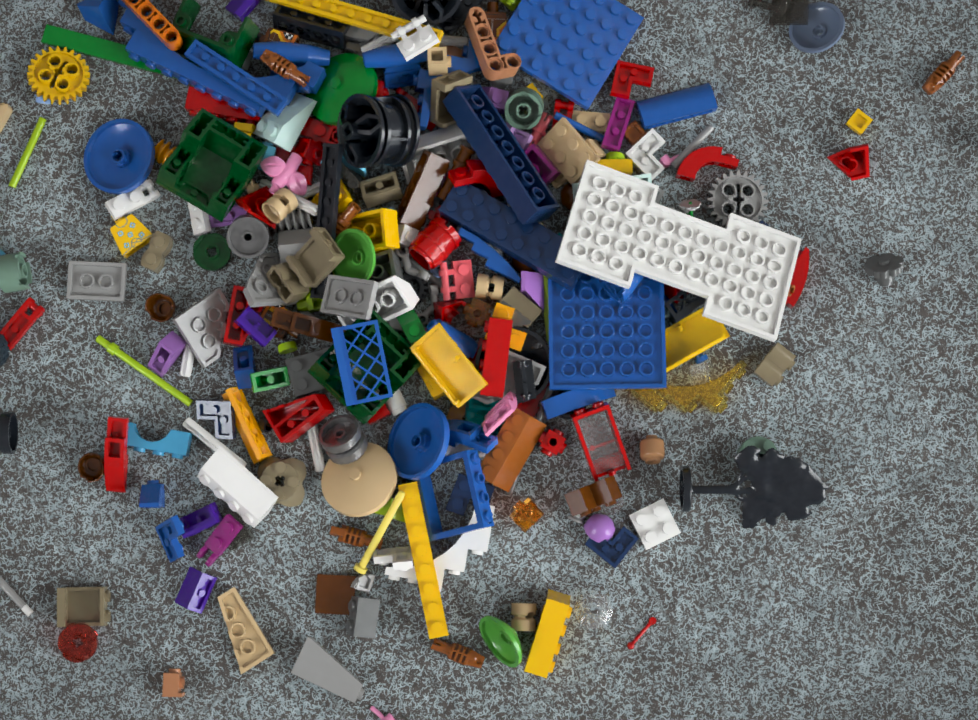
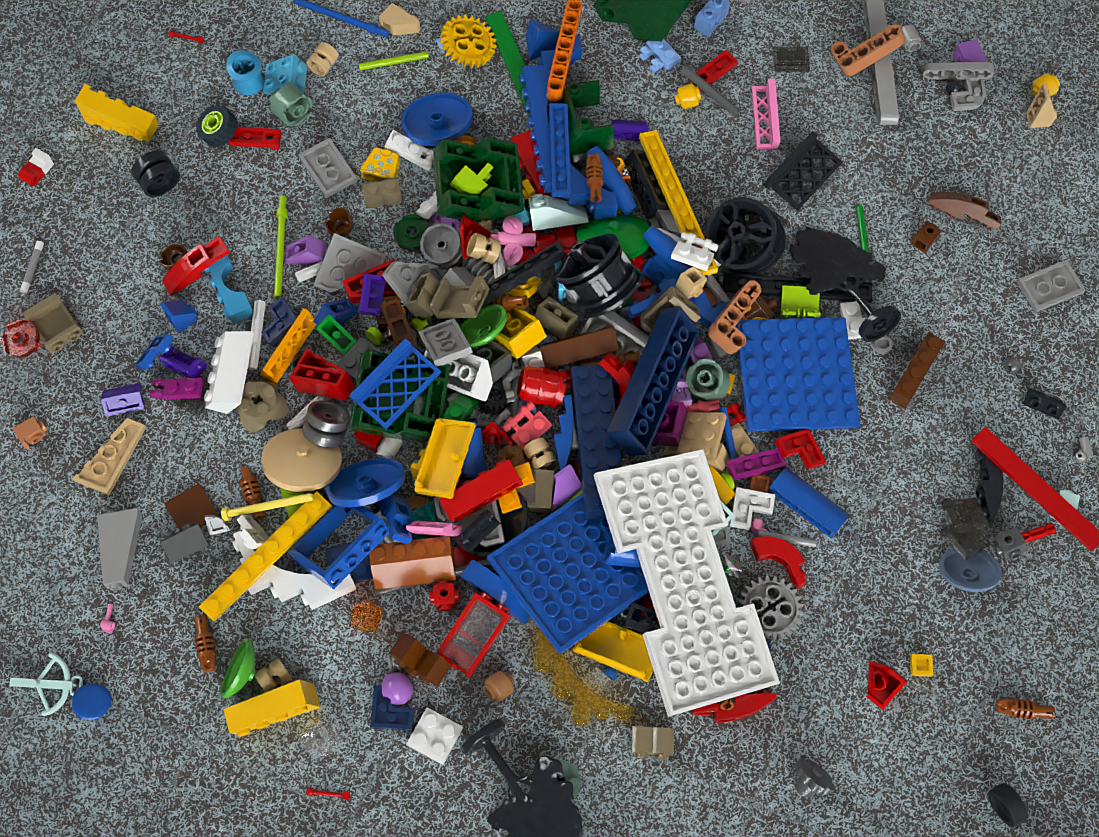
camera: 55 degrees right, 15 degrees down
none -> lime brick [450,163,494,195]

